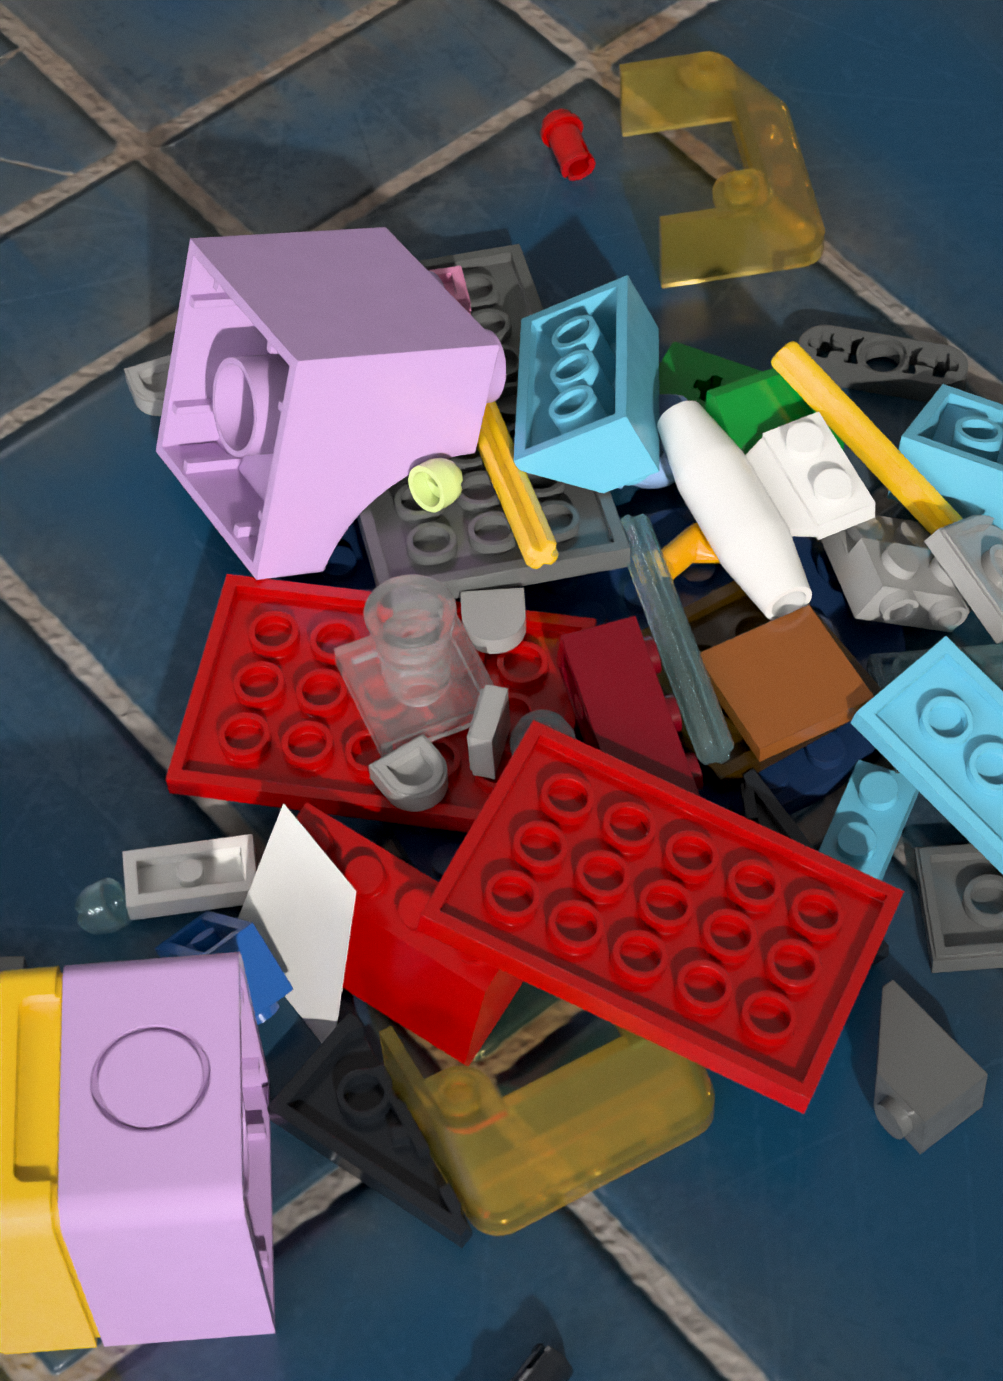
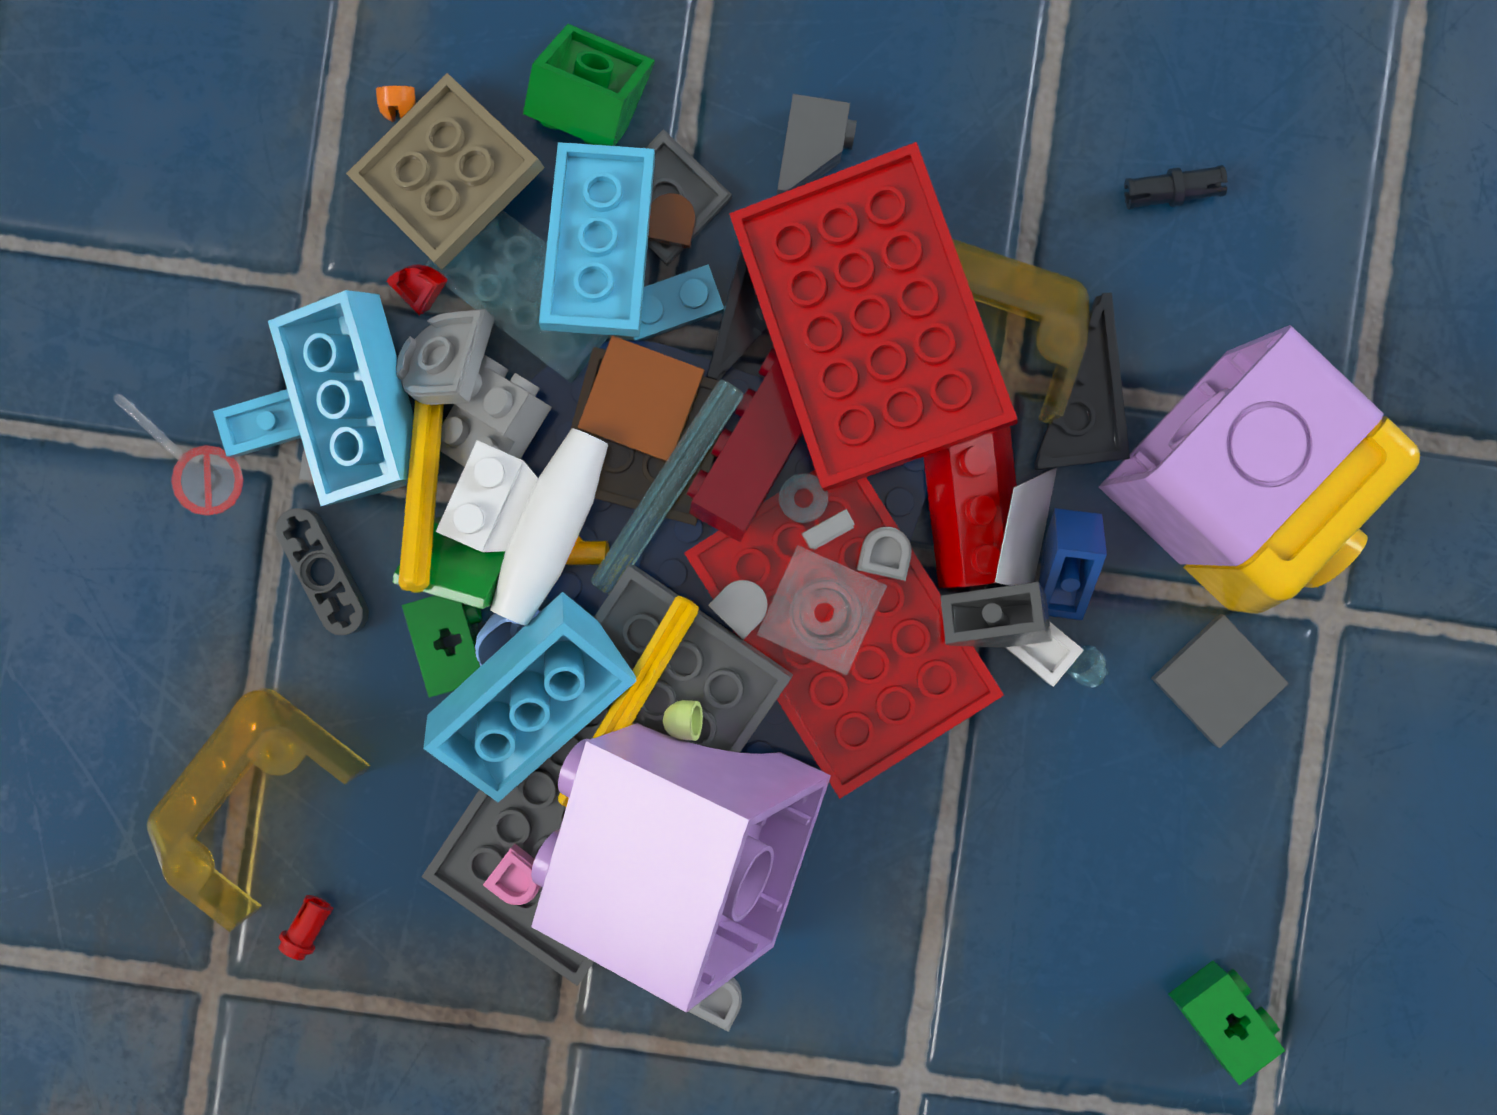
camera: 135 degrees left, 35 degrees up
none -> reddish brown tile [648,193,696,249]
none -> dark grey slope [940,582,1052,648]

